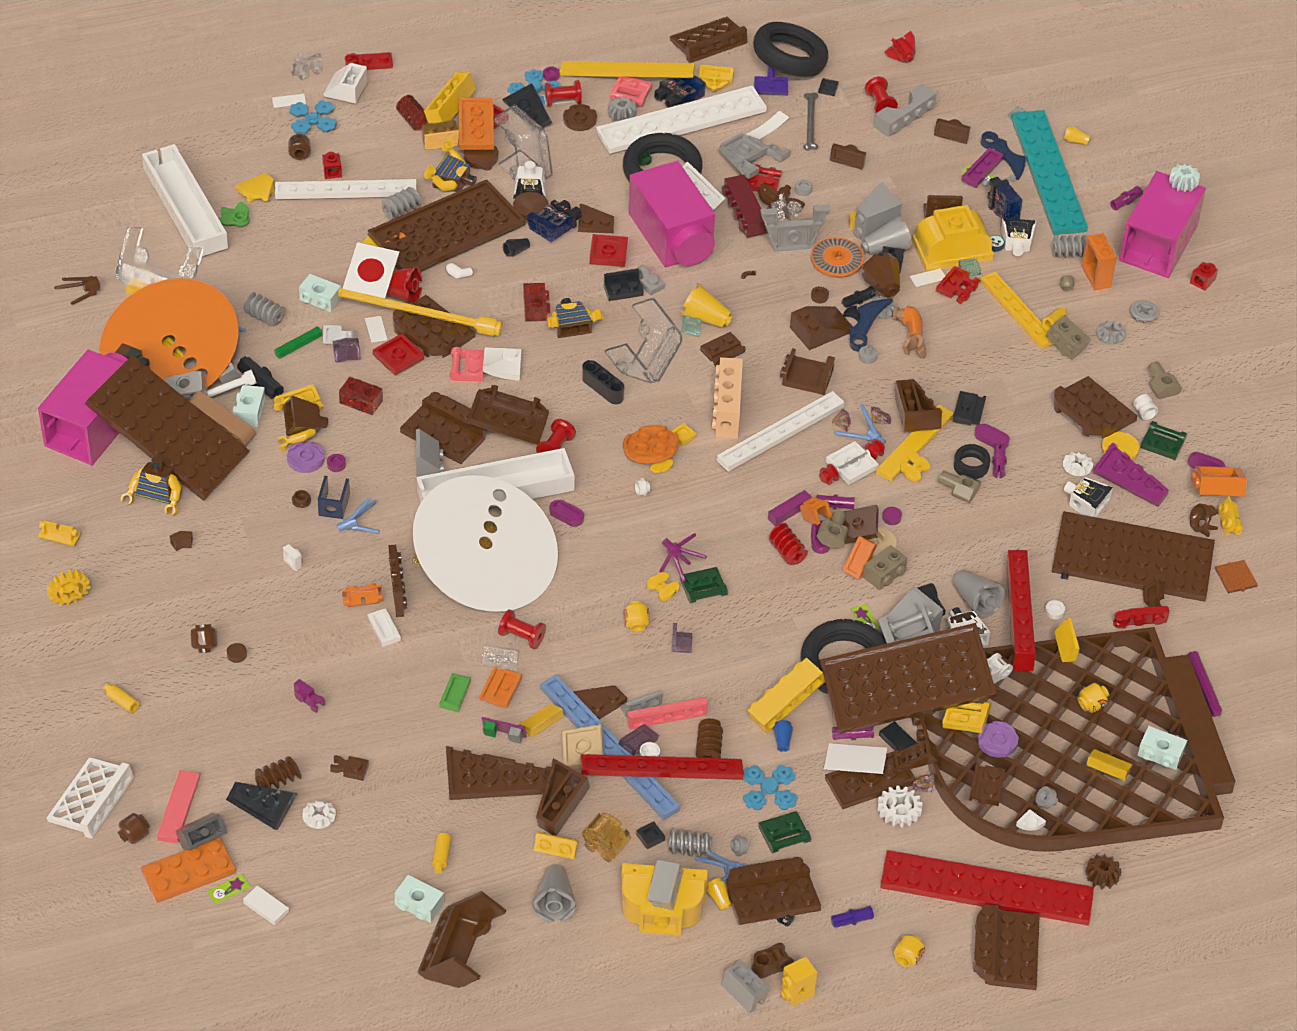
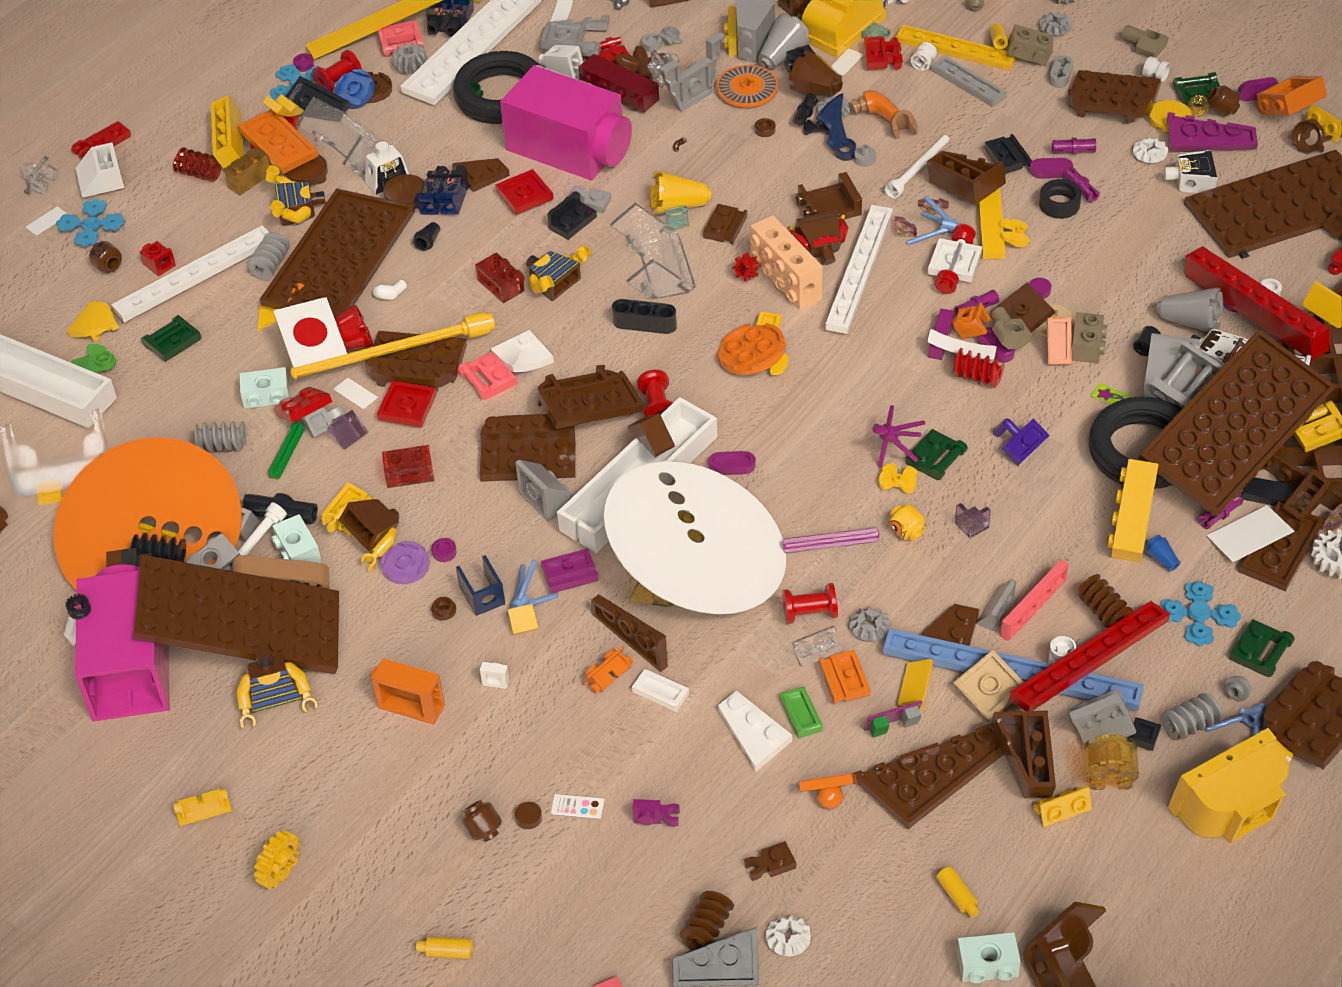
camera: 30 degrees left, 0 degrees up
reddish brown piece [169,531,193,551] -> none
light grey cone [533,864,576,922] -> none
tile [619,724,660,756] -> none
white plate [635,478,650,497] -> none
light grey hinge [647,860,683,911] -> none
reddish brown slope [790,306,853,350] -> none
dark tan piece [938,470,981,503] -> none
none -> black bush [65,593,91,620]
none -> black piece [130,532,186,562]
none -> dark green plate [141,315,202,362]
none -> yellow slope [263,94,304,117]
none -> red plate [273,387,333,423]
none -> blue tile [335,69,375,109]
none -> orange window [371,658,445,725]
none -> yellow tile [507,604,538,635]
none -> white torso [538,45,583,80]
none -> magenta plate [541,549,599,594]
none -> white sticker [551,794,604,819]
none -> reddish brown slope [628,413,675,457]
none -> light grey plate [658,26,683,45]
none -> white wing [718,690,792,772]
none -> red gear [732,252,761,281]
none -> axle [782,527,880,553]
none -> reddish brown torso [788,210,849,265]
none -> orange tile [799,773,857,809]
none -> light grey gear [850,606,890,641]
none -> white piece [885,135,949,199]
none -> white wheel [911,42,937,71]
none -> white sticker [928,329,996,359]
none -> light grey tile [931,56,1007,108]
none -> dark purple plate [993,418,1050,466]
none -> light grey beam [1050,56,1073,88]
none -> magenta pin [1052,137,1096,155]
none -> light grey bracket [1069,689,1136,752]
none -> clear yellow plate [1188,95,1209,116]
none -> reddish brown head [1207,85,1240,117]

